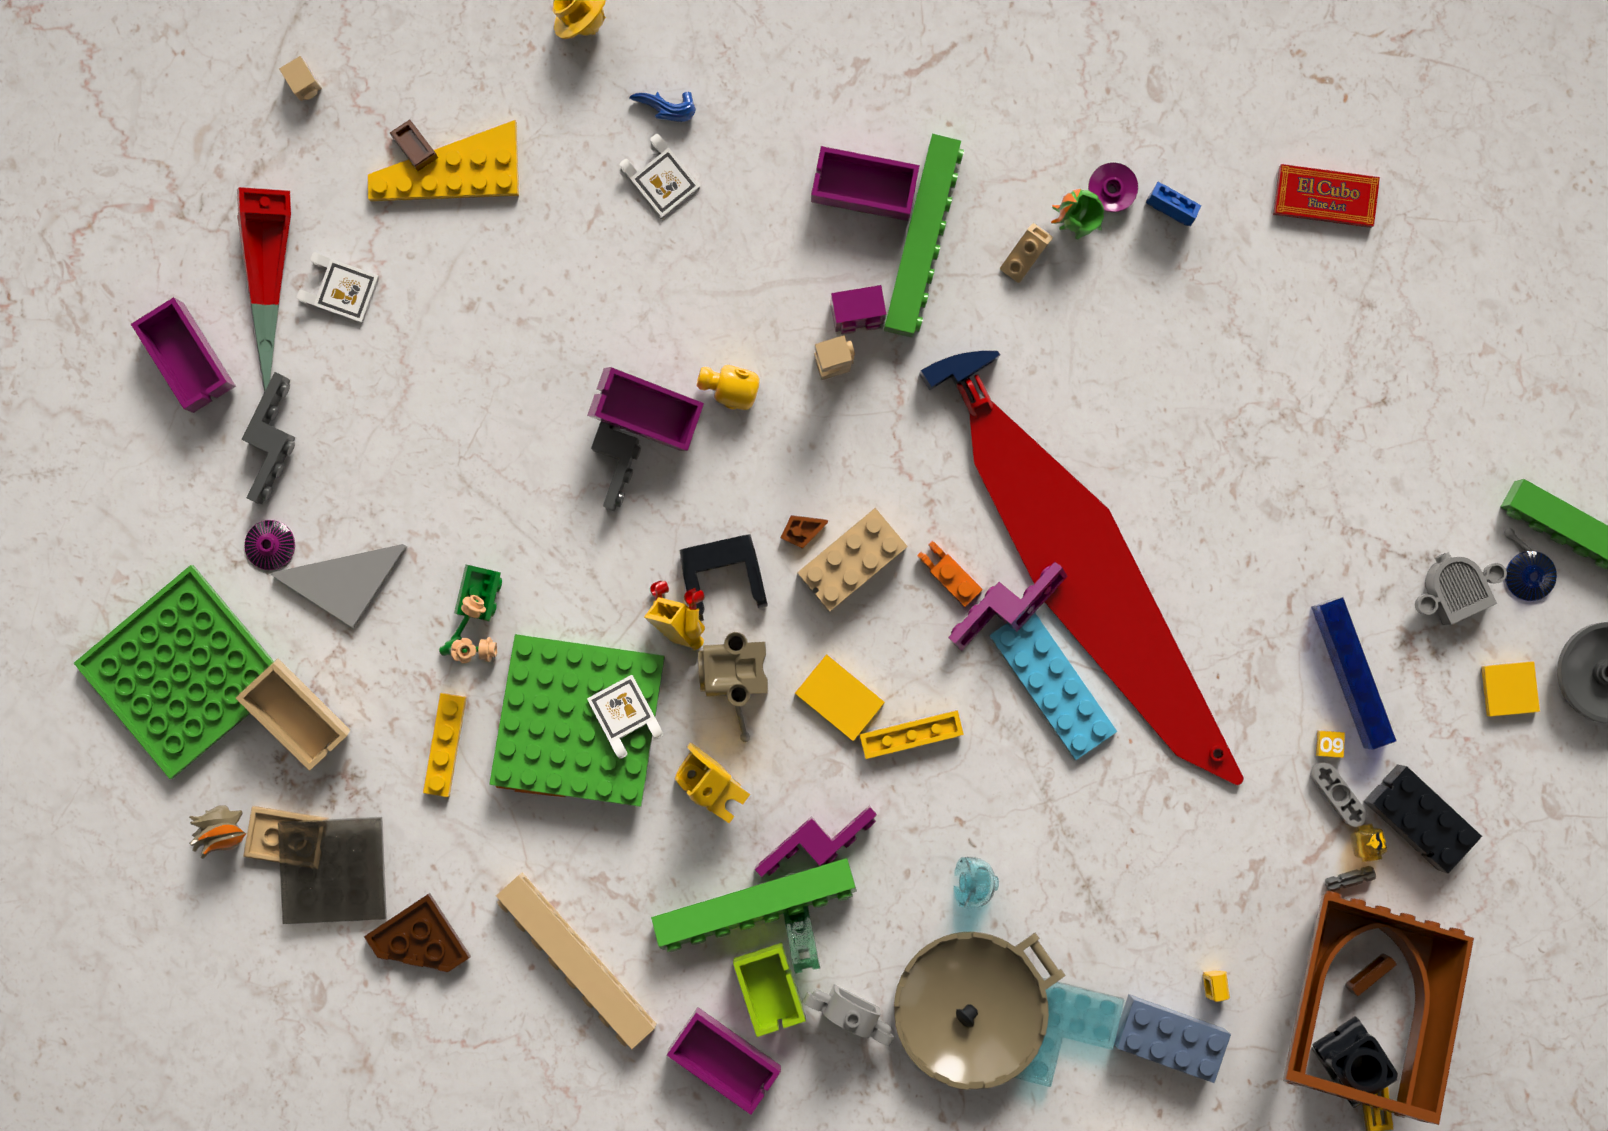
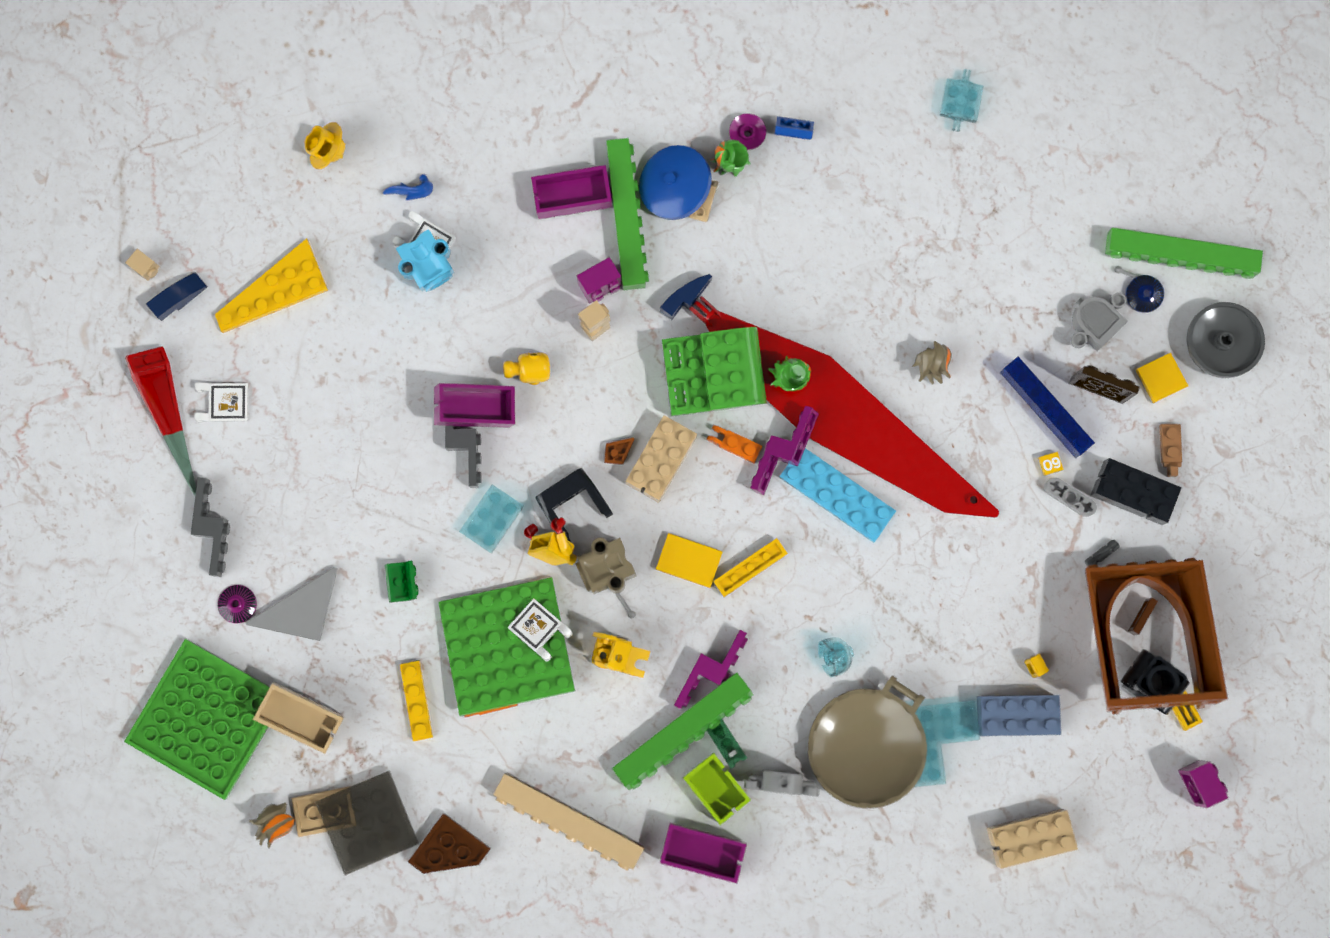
camera: 15 degrees left, 5 degrees down
magenta piece [131,297,236,413] -> none
reddish brown tile [390,119,438,171] -> none
light nougat plant [439,595,497,663] -> none
black piece [956,1004,978,1027] -> none
red tile [1273,164,1380,228] -> none
clear yellow head [1350,824,1387,862] -> none
none -> dark blue slope [146,272,208,321]
none -> medium azure piece [396,229,454,292]
none -> clear light blue plate [459,484,524,554]
none -> blue dish [639,145,712,220]
none -> bright green piece [662,327,767,417]
none -> bright green hair [768,356,811,391]
none -> dark tan hair [912,341,952,385]
none -> clear light blue plate [939,69,984,132]
none -> dark brown plate [1069,365,1140,404]
none -> medium nougat hinge [1159,424,1182,477]

